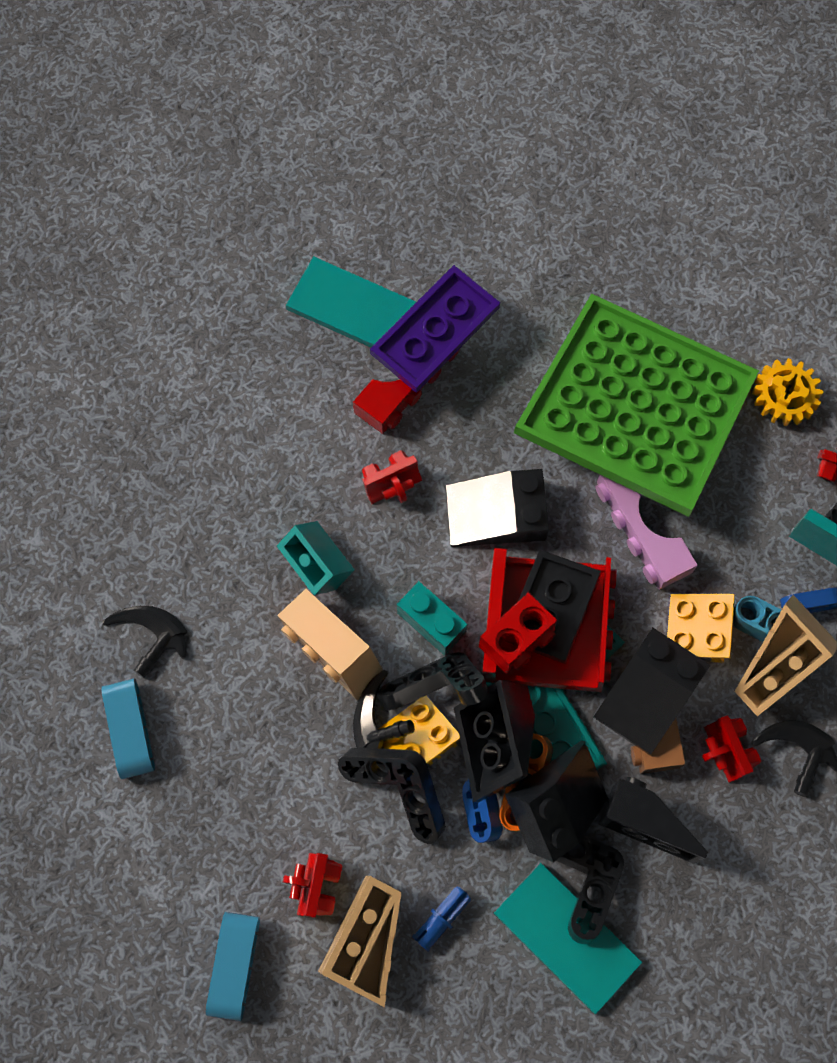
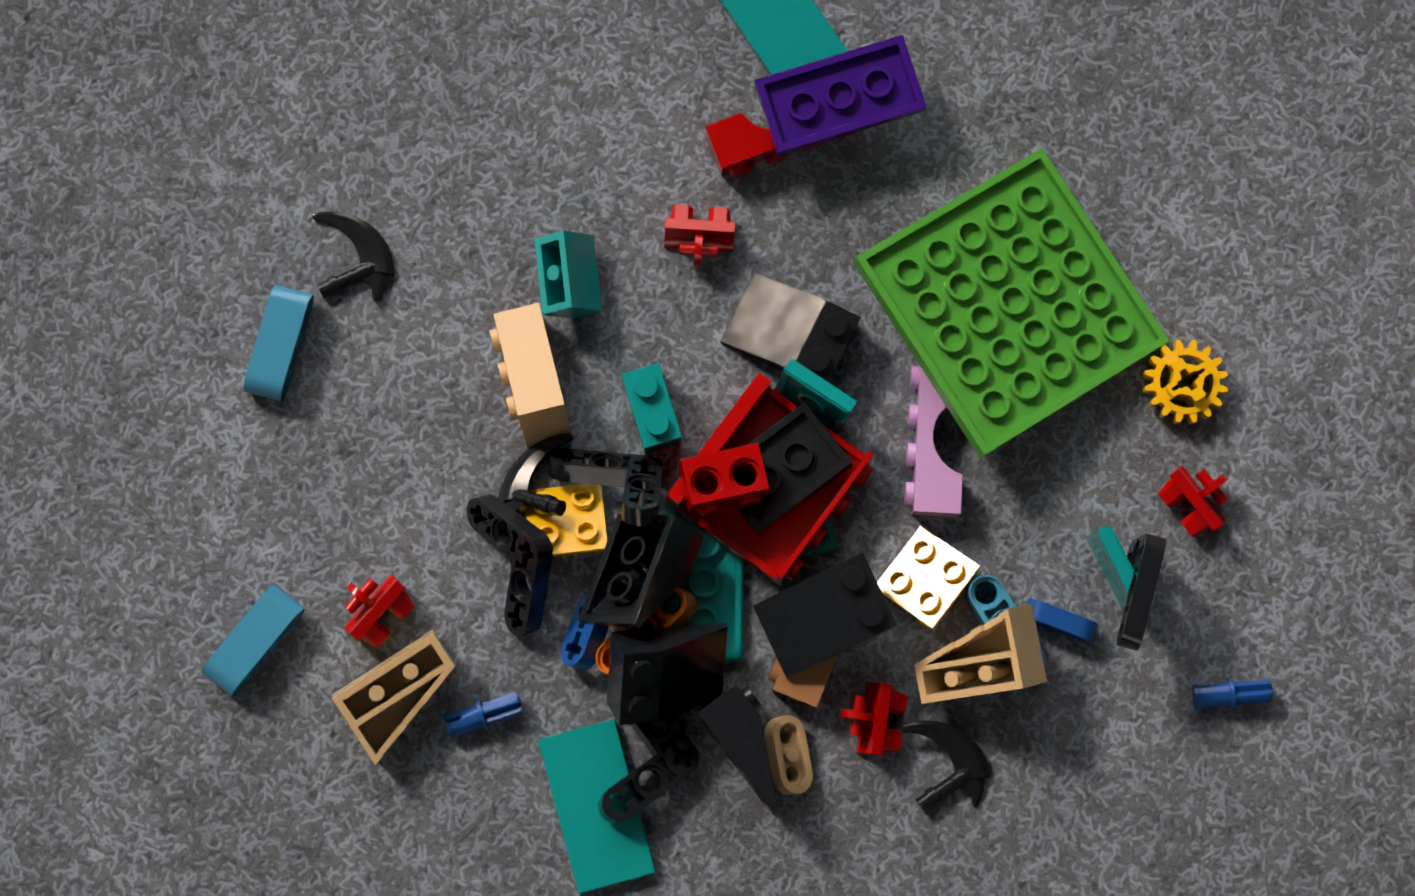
camera: 25 degrees right, 10 degrees up
none -> tan plate [764,715,813,795]
none -> teal tile [774,358,857,434]

